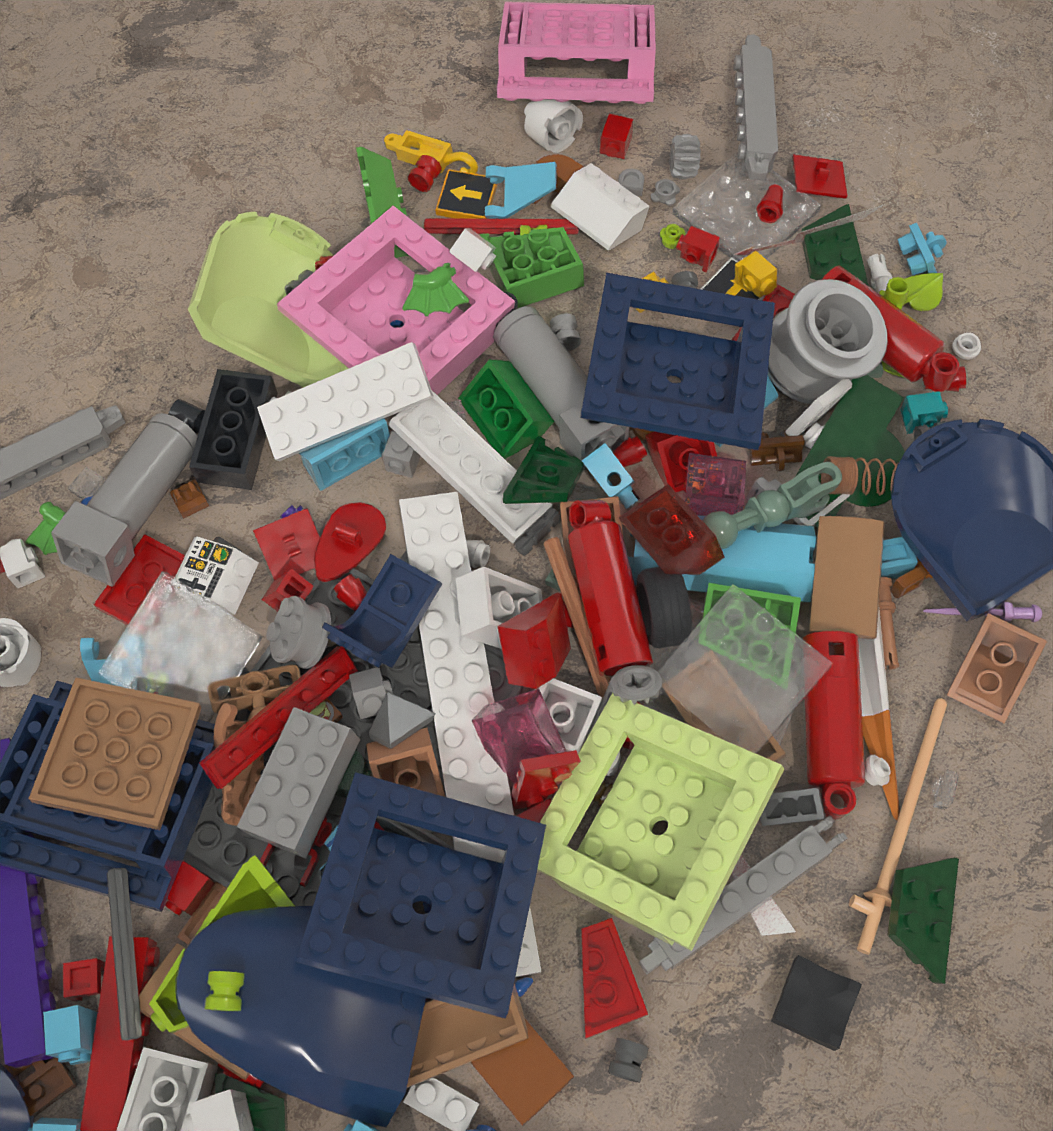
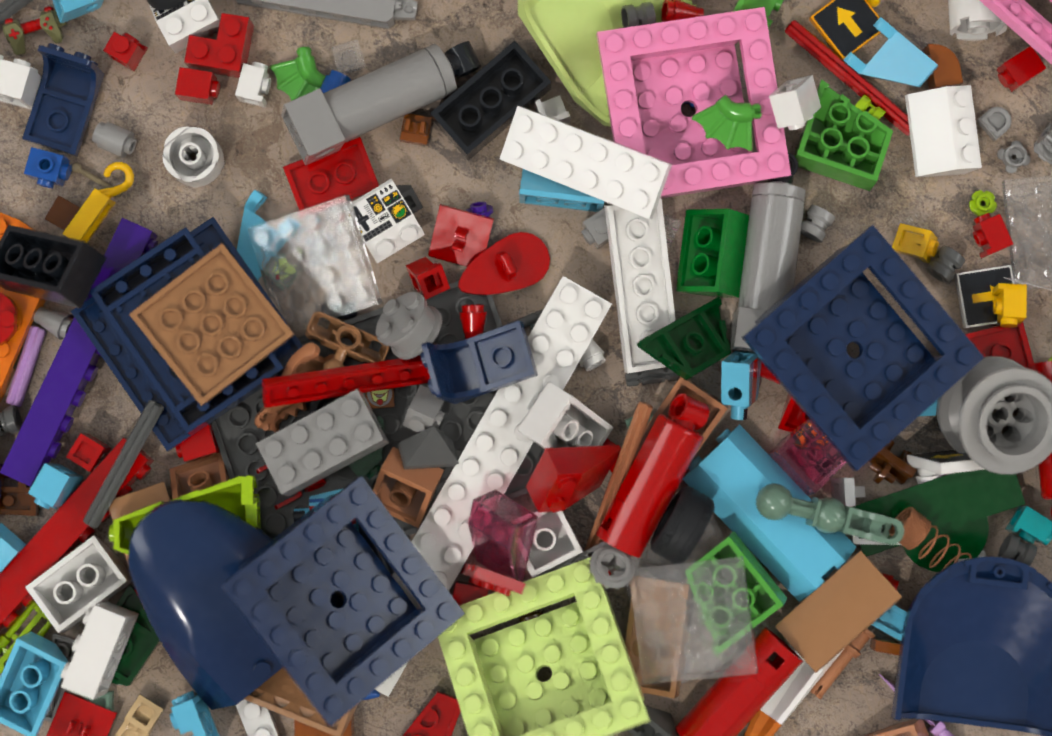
camera: 40 degrees right, 20 degrees up
lime wheel [204,971,245,1011] -> none
clear red slope [618,484,725,575] -> none

